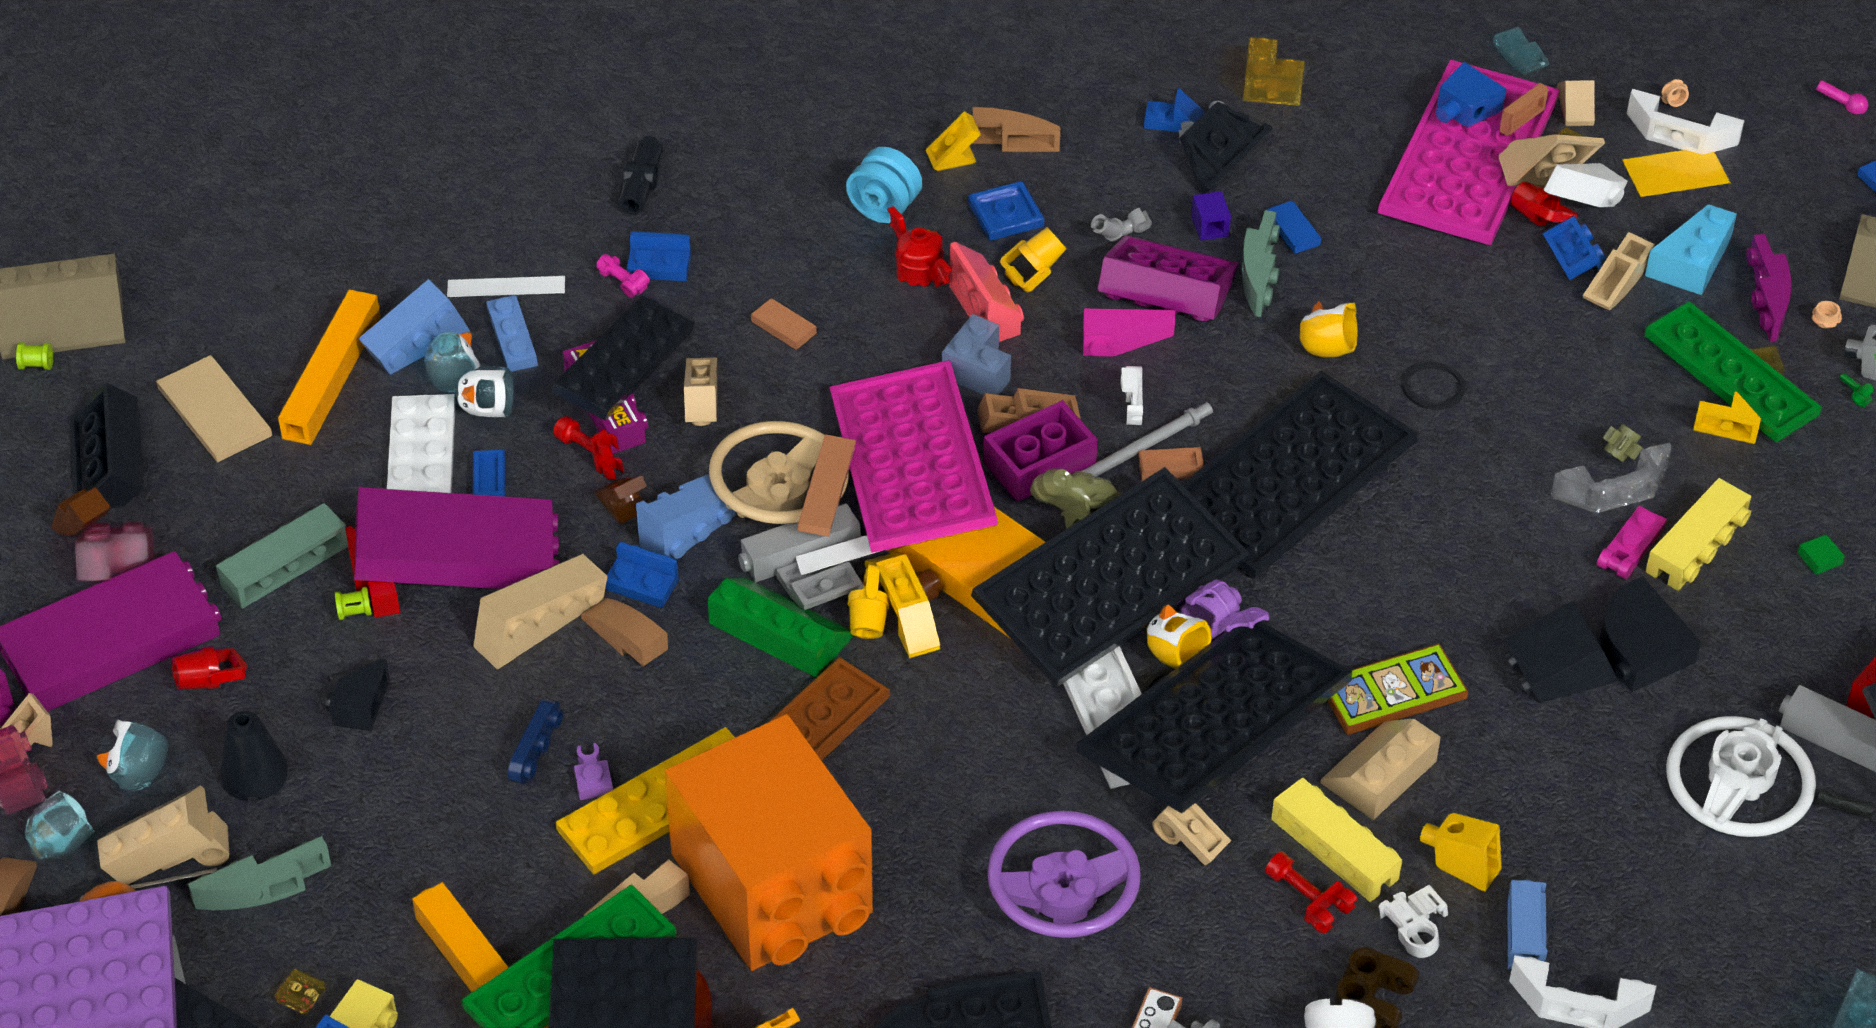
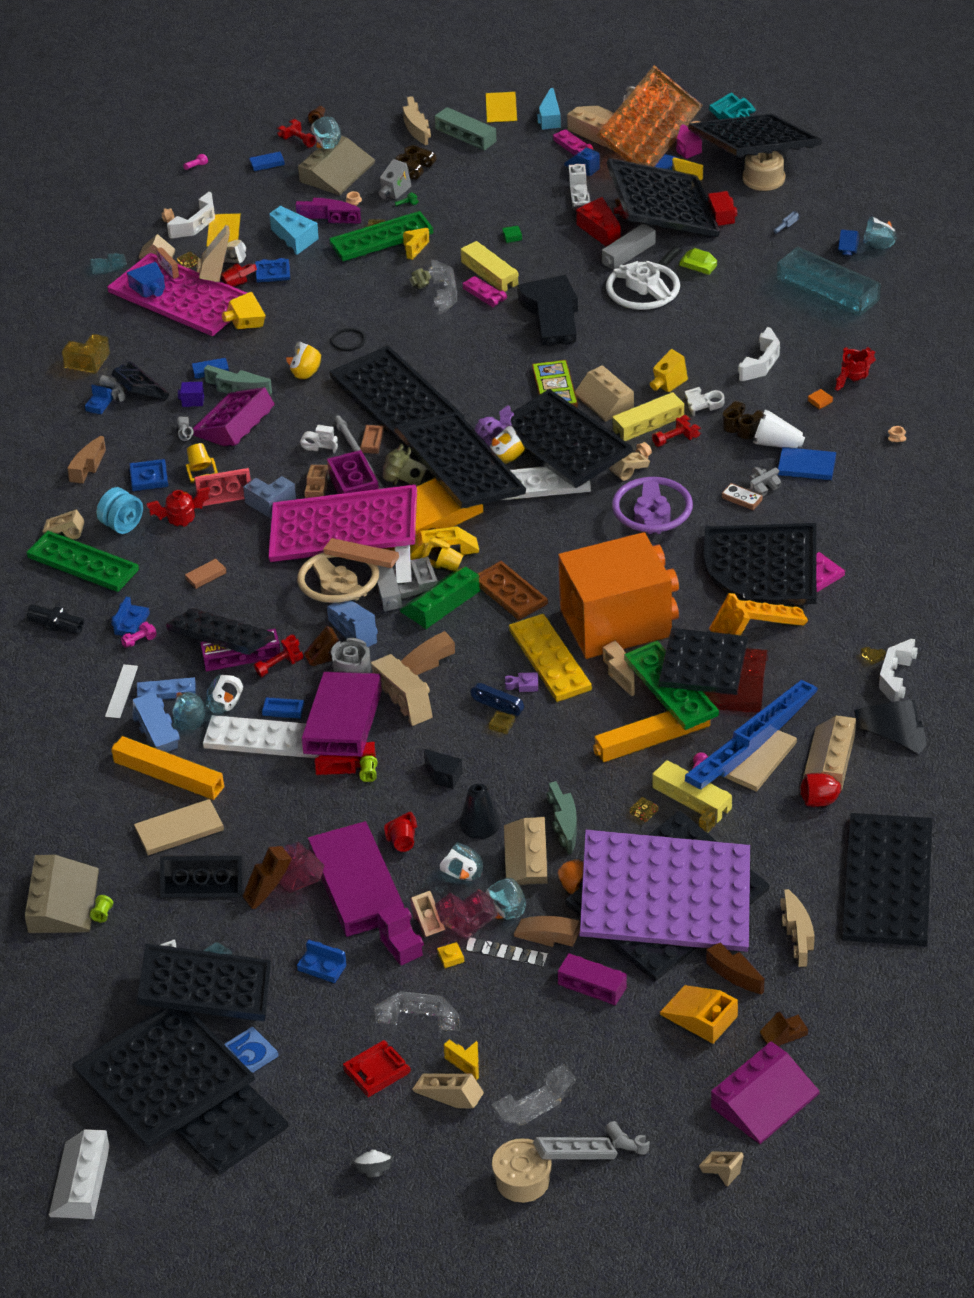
camera: 75 degrees left, 5 degrees down
white sticker [80,868,217,900] -> none
sand green brick [216,503,348,609] -> none
blue bracket [605,542,679,608] -> none
tan slope [684,358,717,426] -> none
yellow slope [926,111,981,171] -> none
dark pink slope [1083,308,1175,357] -> none
medium blue window [1507,880,1547,969] -> none
tan slope [1583,232,1655,311] -> none
none -> green plate [27,531,139,592]
none -> tan plate [43,509,84,539]
none -> yellow torso [222,292,266,329]
none -> light grey brick [331,638,371,673]
none -> clear yellow tile [489,711,515,734]
none -> light nougat plate [635,442,652,459]
none -> lime slope [680,248,717,275]

